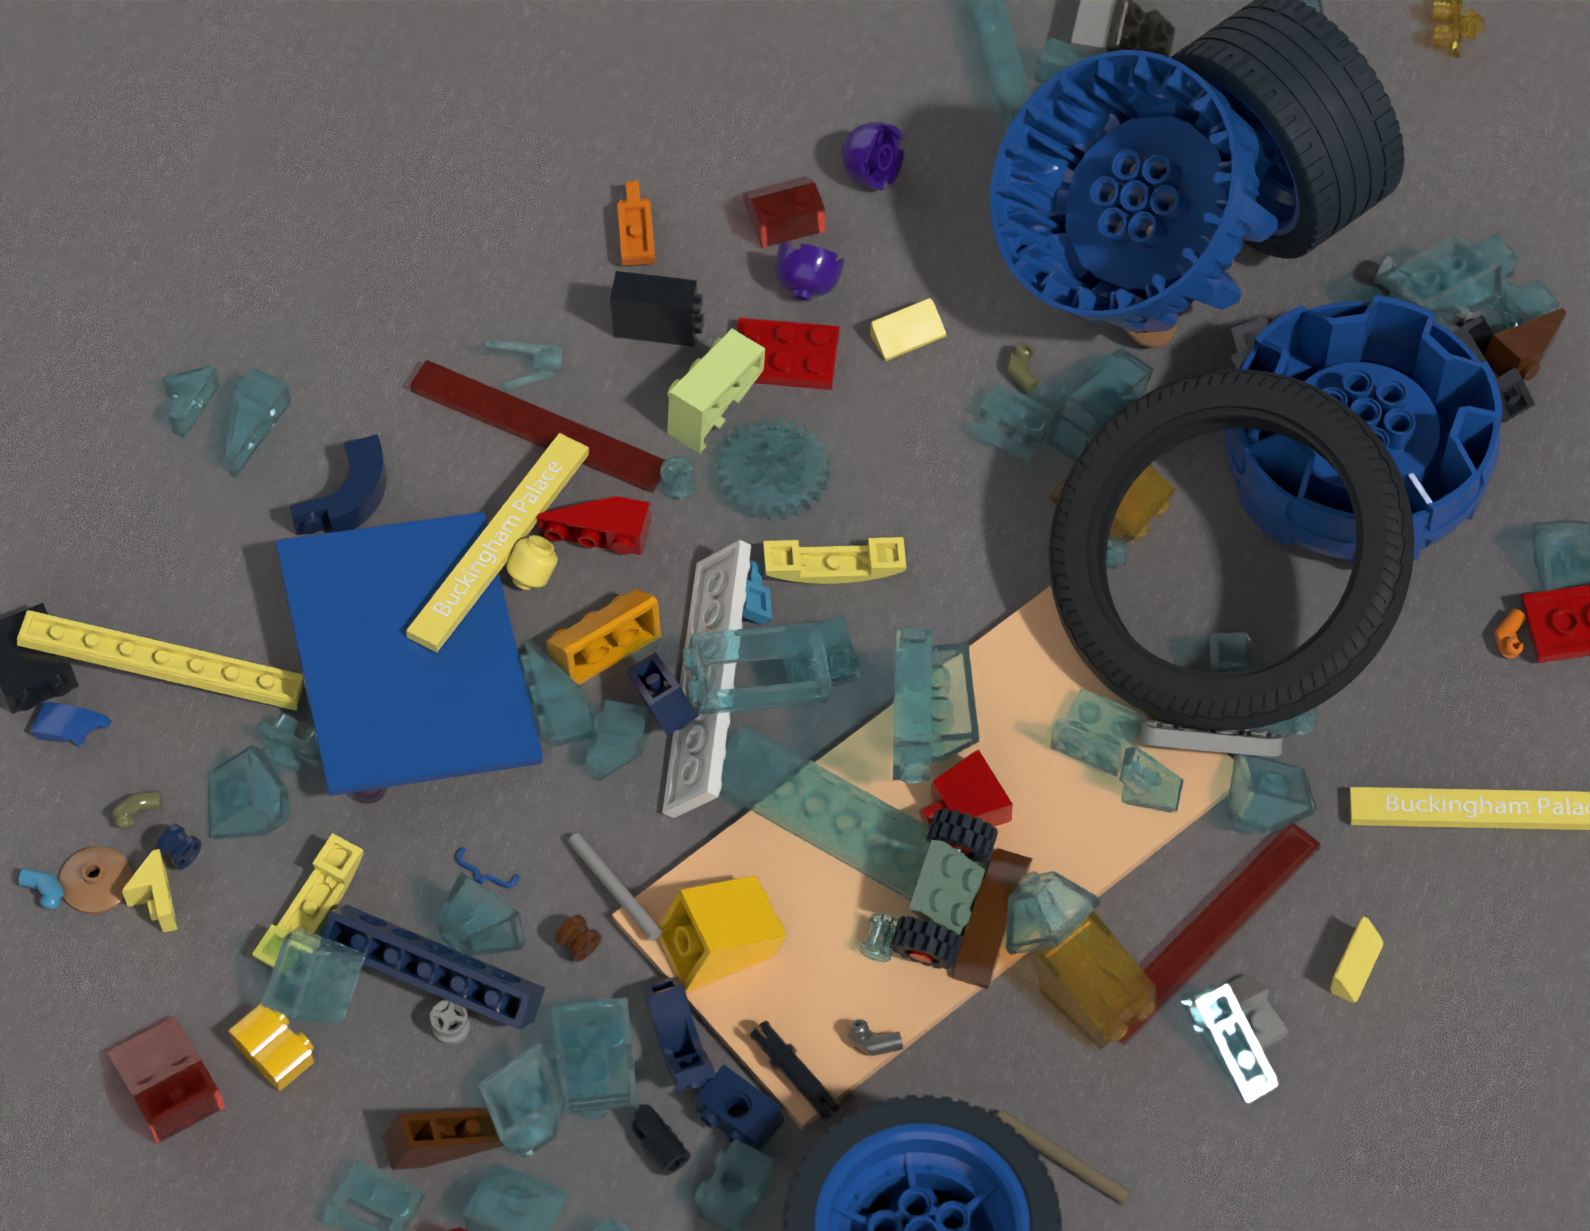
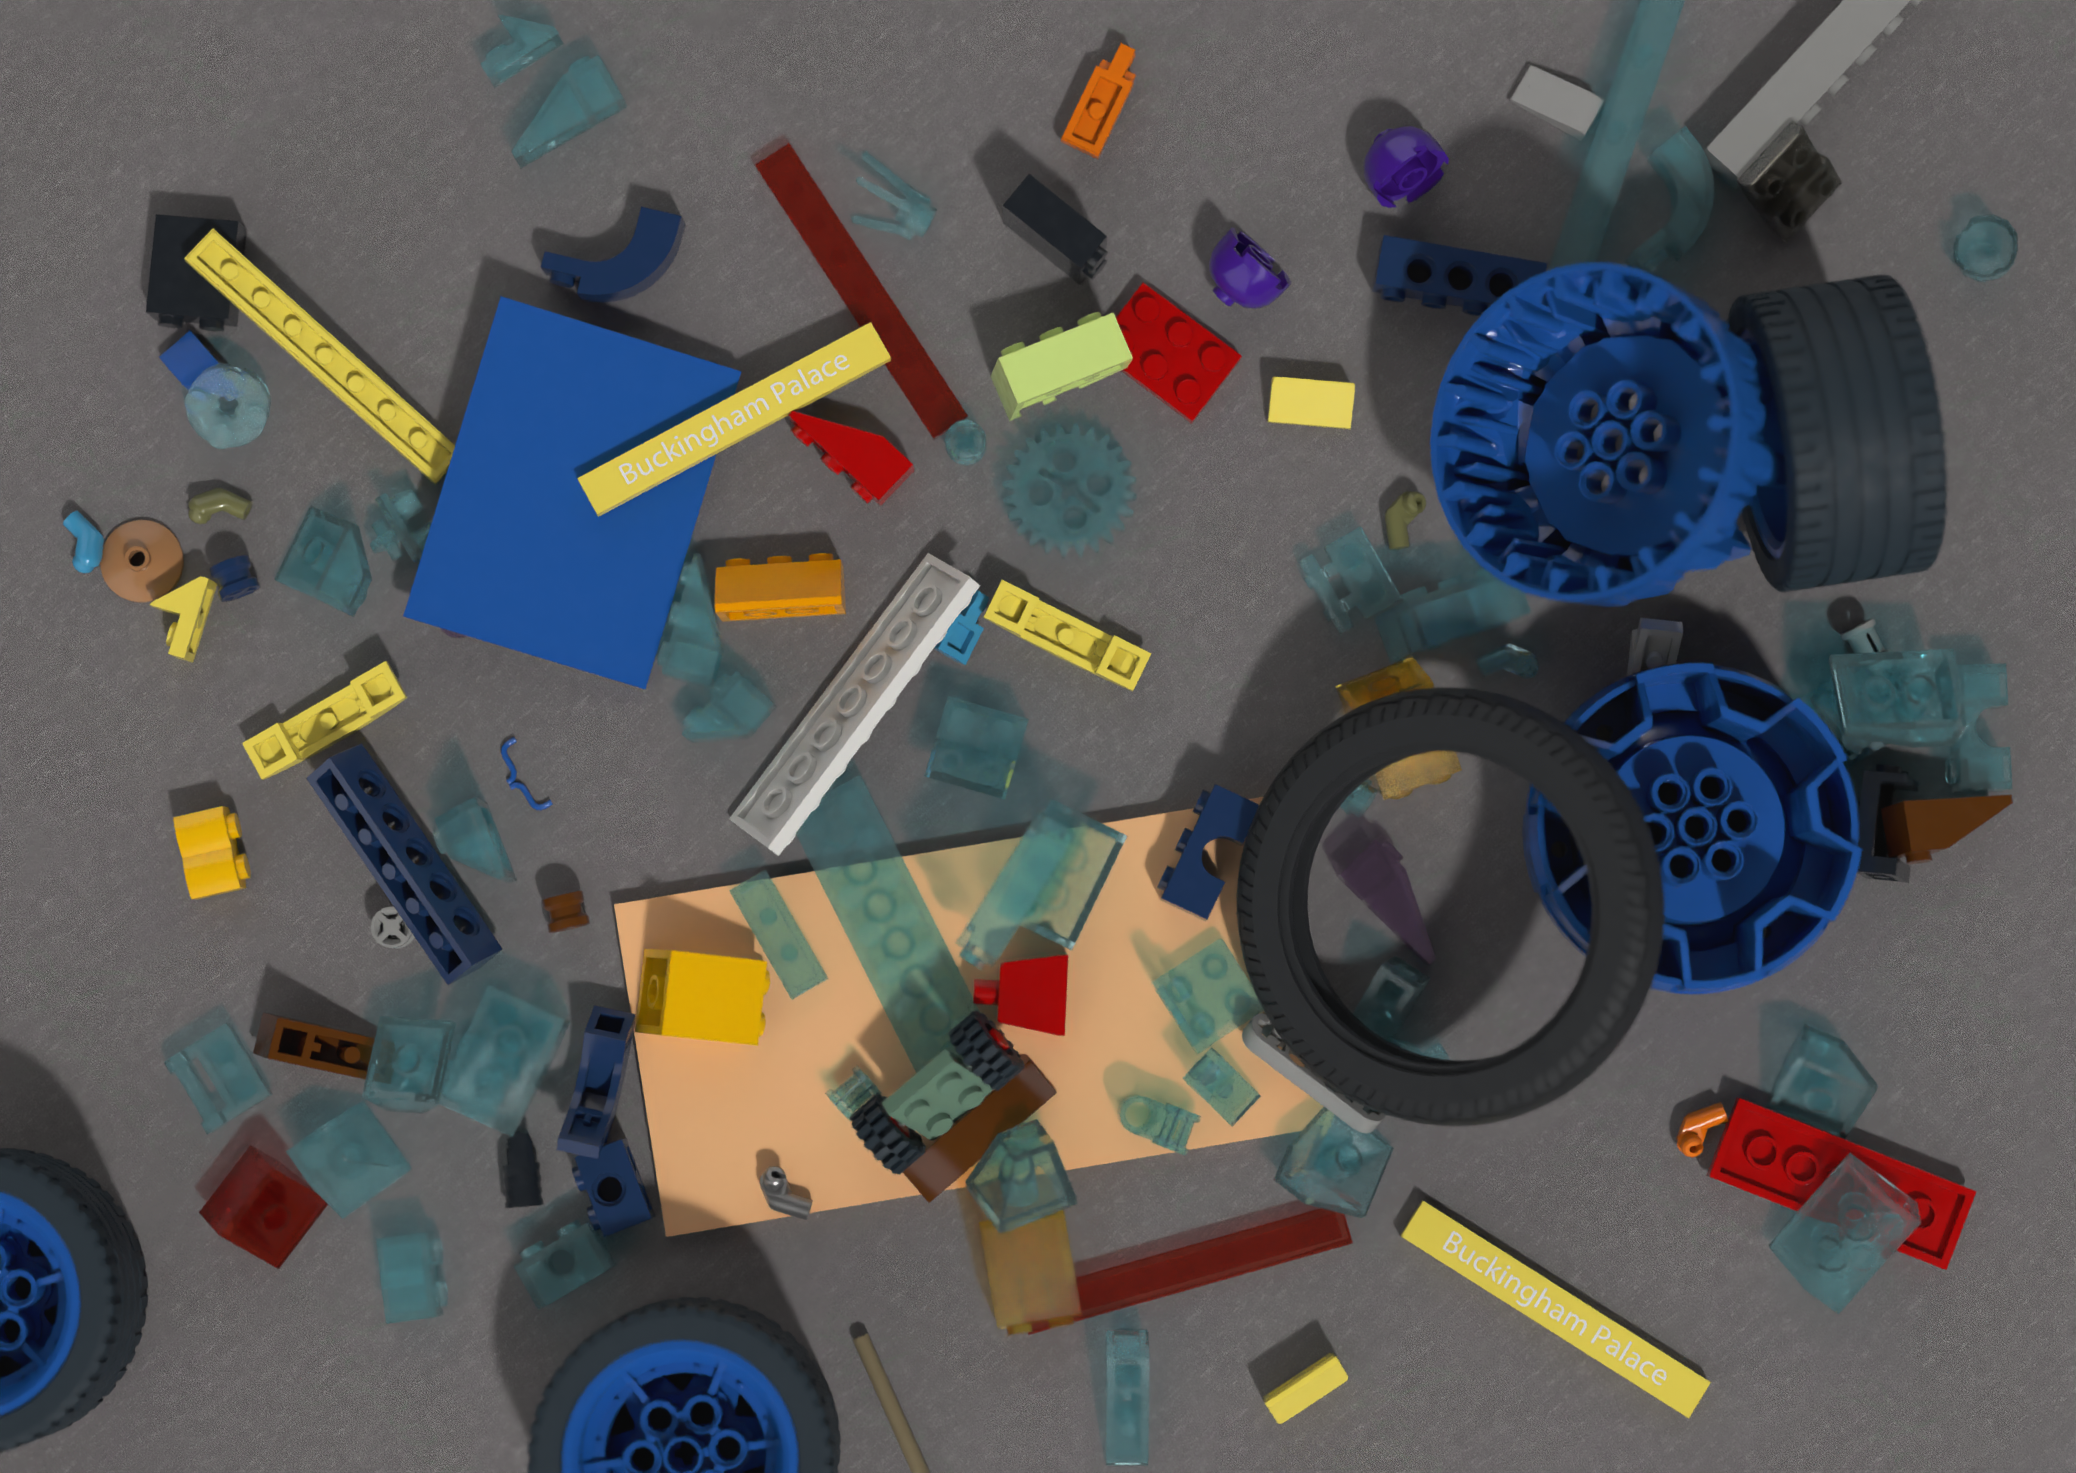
camera: 30 degrees right, 25 degrees up
clear red slope [107,1016,225,1144] -> none
clear light blue slope [261,927,366,1024] -> none
light yellow head [506,535,558,590] -> none
light grey bar [568,833,662,941] -> none
dark blue brick [626,652,698,736] -> none
clear light blue piece [683,622,832,715] -> none
clear red slope [742,176,825,248] -> none
black pin [749,1021,842,1121] -> none
light grey slope [1214,974,1288,1054] -> none
none -> clear light blue plate [185,363,271,449]
none -> clear light blue tile [729,870,829,1000]
none -> clear light blue piece [1117,1094,1202,1156]
none -> dark blue arch [1157,784,1259,922]
none -> clear purple slope [1337,839,1436,965]
none -> dark blue brick [1372,235,1548,316]
none -> light grey slope [1510,65,1605,141]

